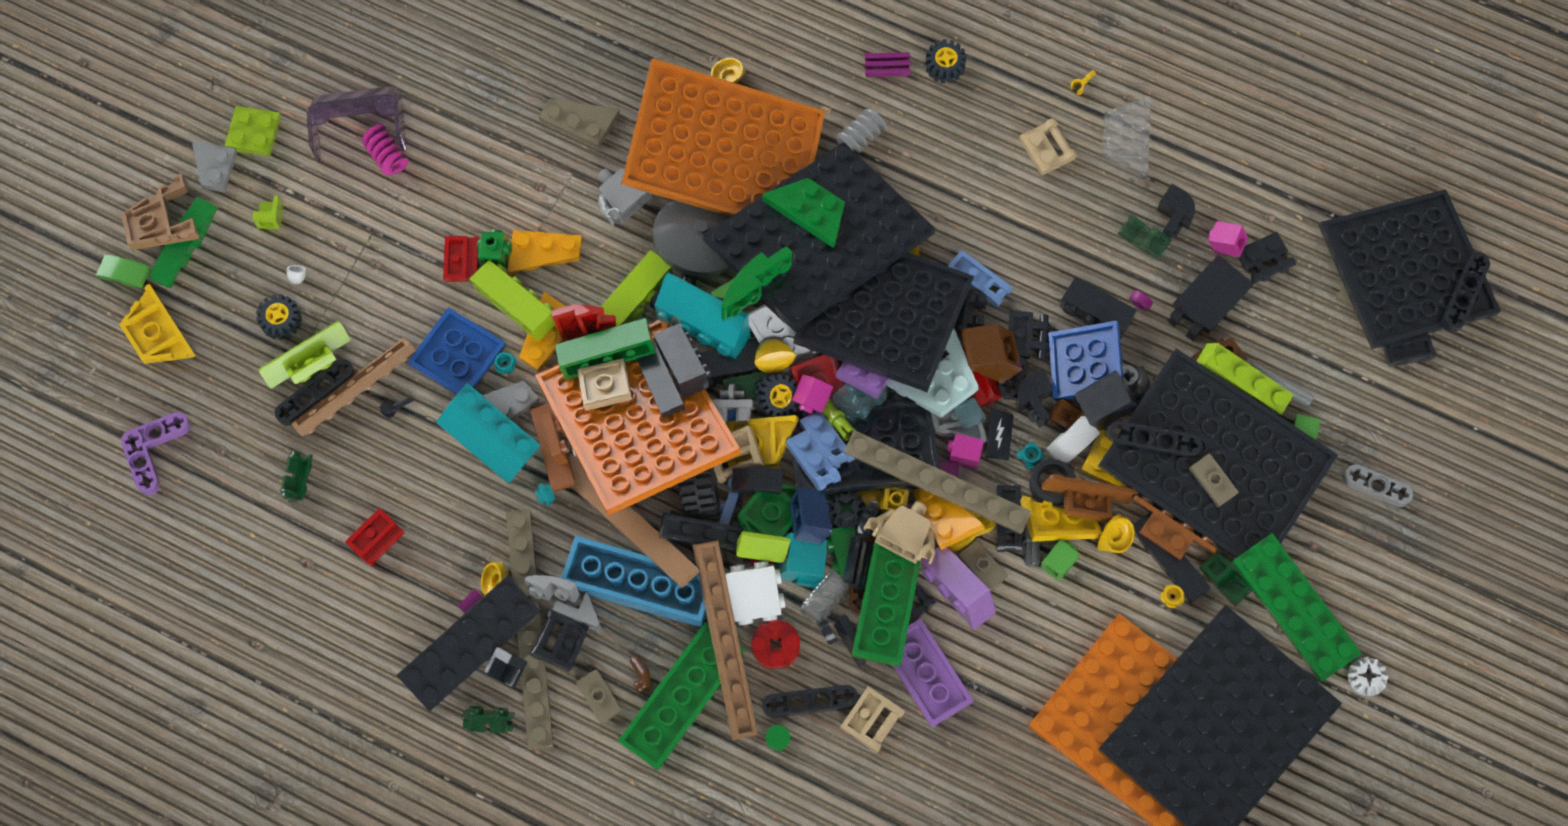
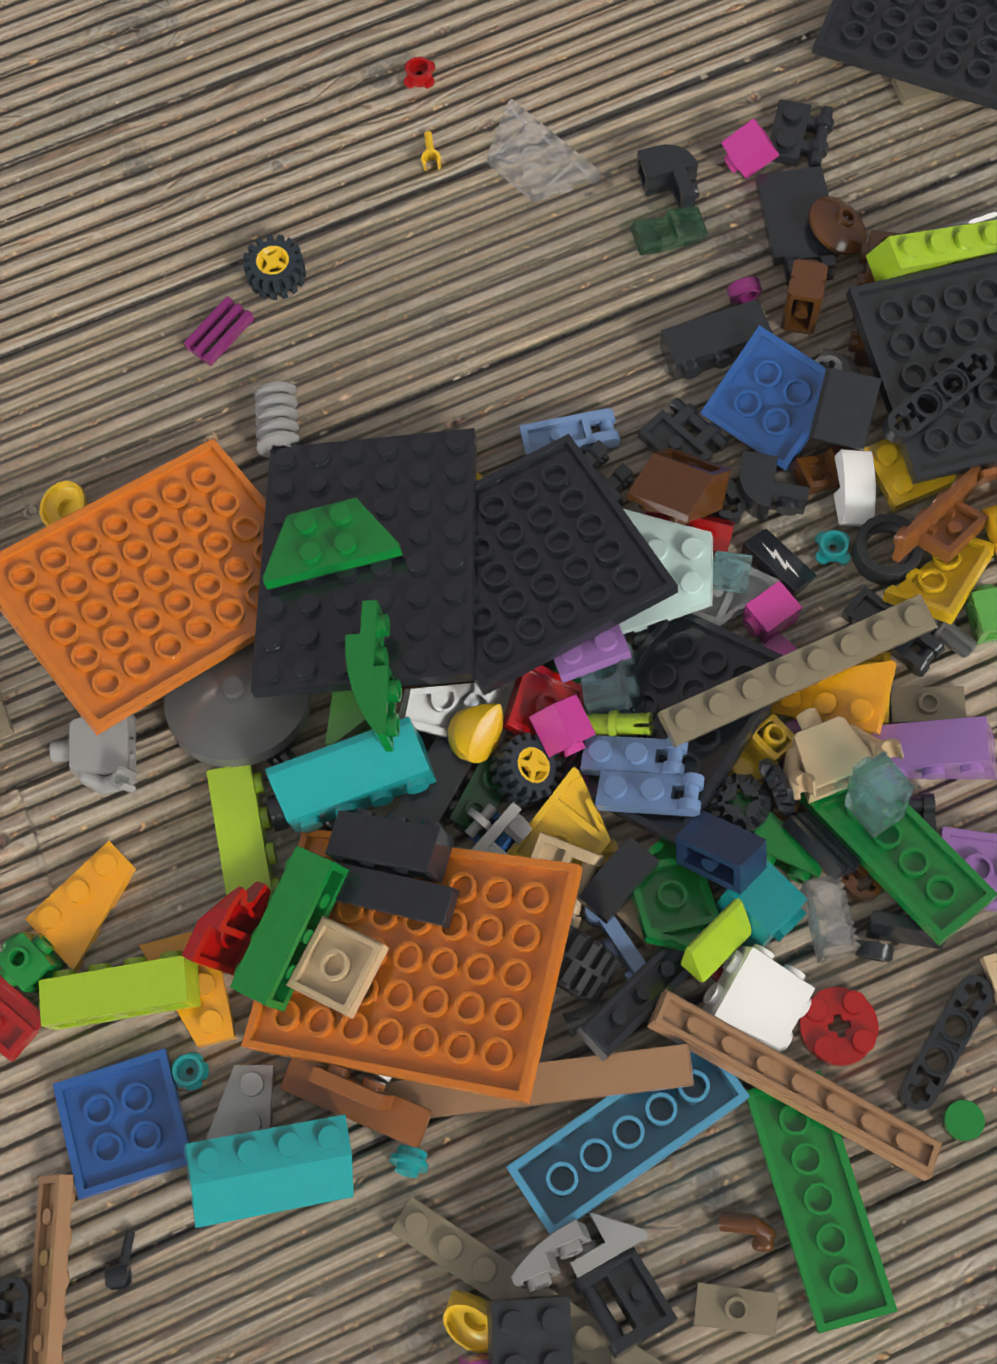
camera: 45 degrees left, 0 degrees up
tan plate [1019,118,1078,176] -> none
none -> red plate [403,57,435,89]
none -> reddish brown brick [780,259,828,335]
none -> reddish brown dish [808,196,867,255]
none -> clear light blue brick [844,751,914,838]

